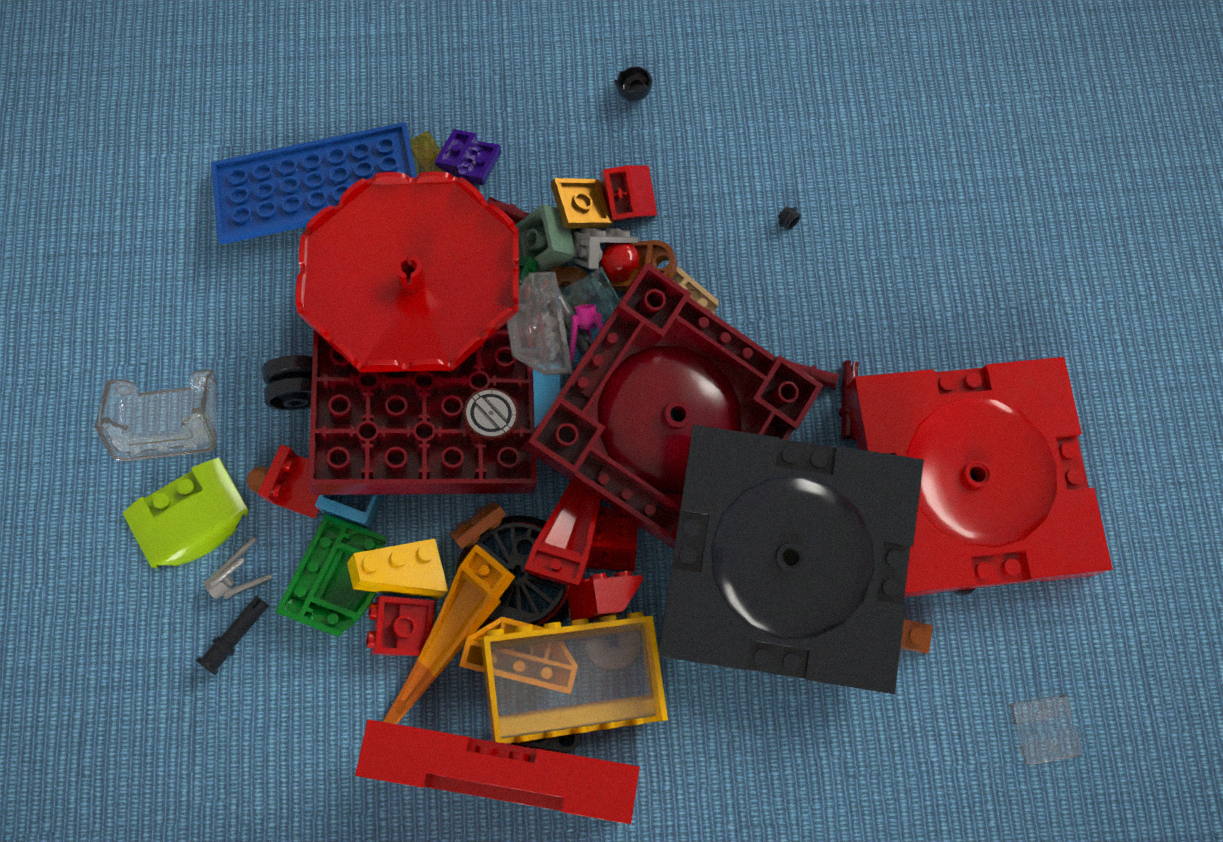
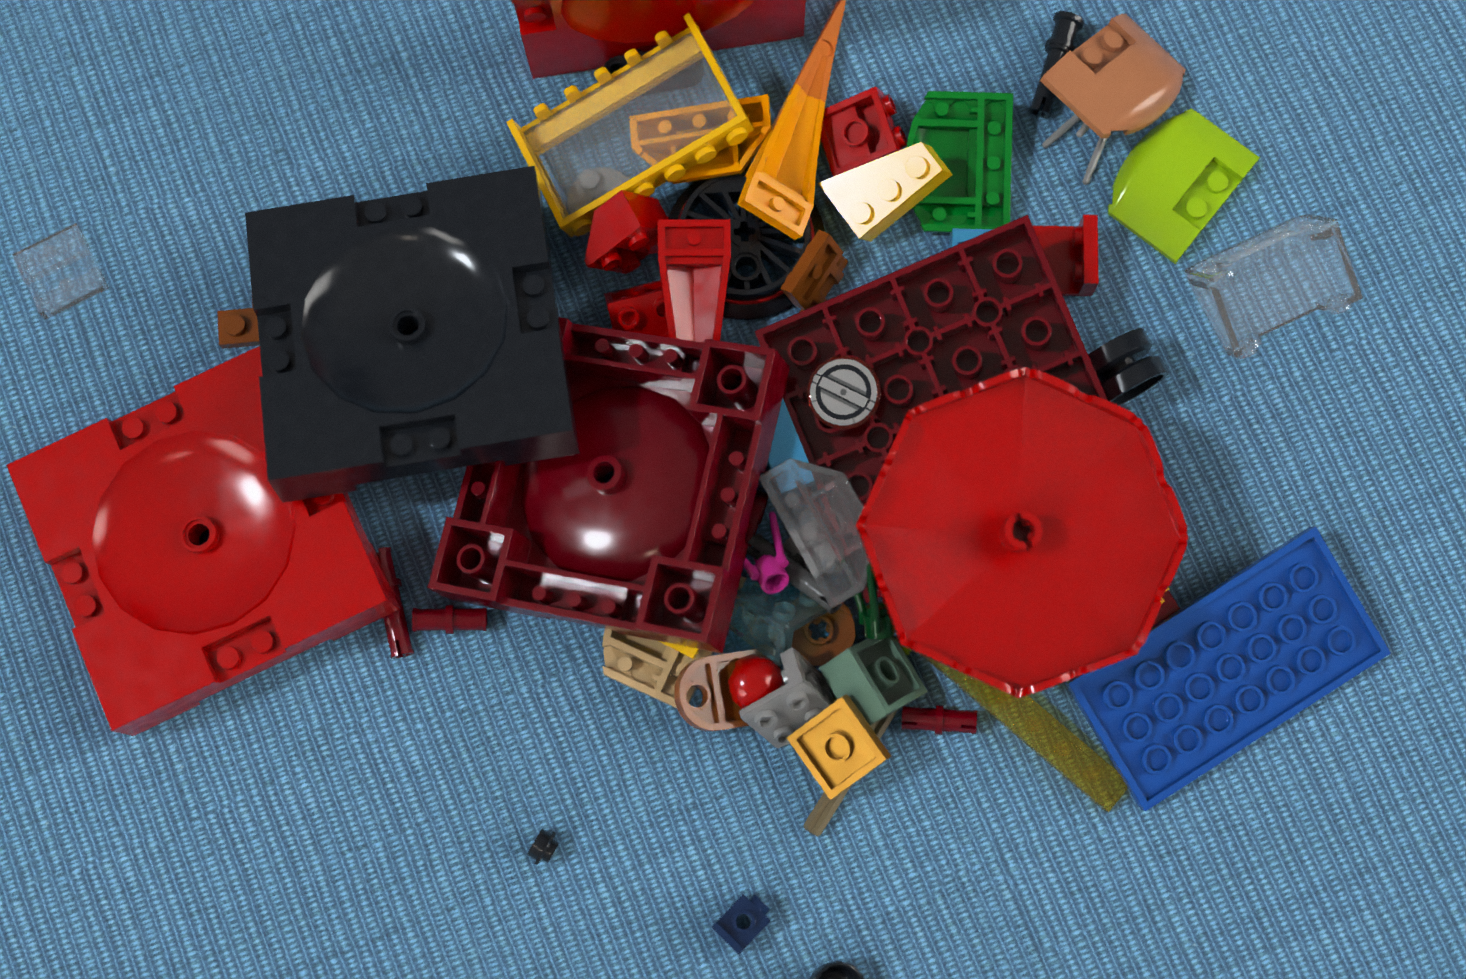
camera: 165 degrees right, 5 degrees up
dark orange plate [247,466,269,493] -> none
dark purple slope [435,129,502,185] -> none
red slope [600,165,657,223] -> none
none -> dark blue brick [711,894,770,955]
none -> nougat slope [1040,13,1185,138]

